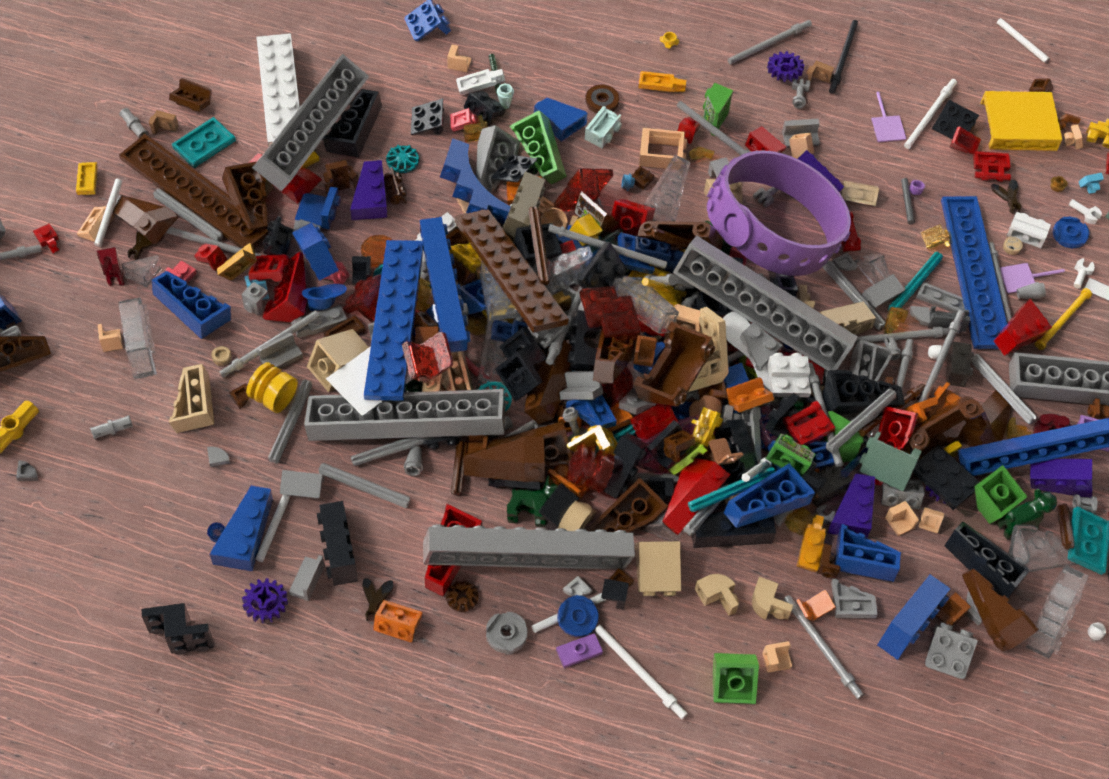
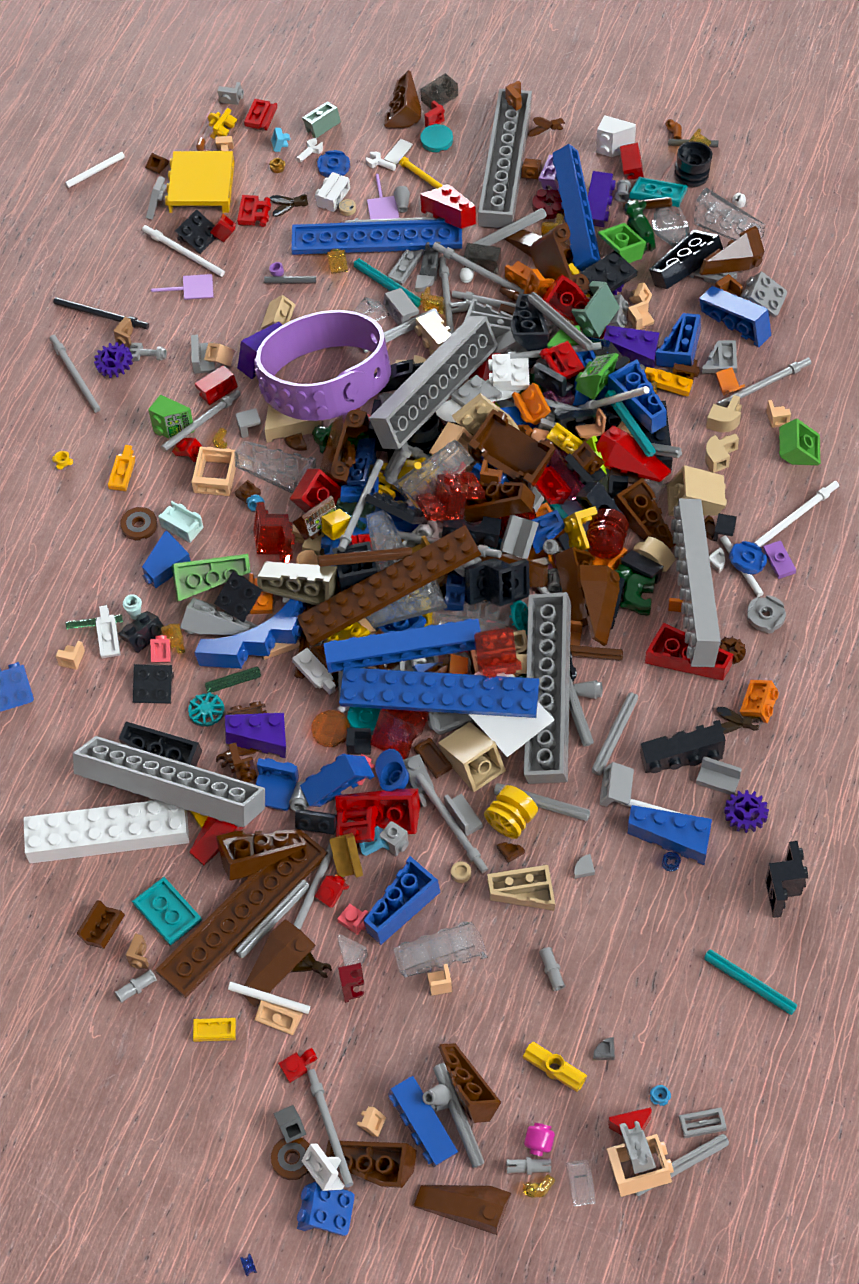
camera: 80 degrees left, 0 degrees up
none -> light grey wing [146,176,167,220]
none -> clear green axle [205,666,261,693]
none -> reddish brown tile [284,433,307,451]
none -> teal axle [704,949,797,1015]

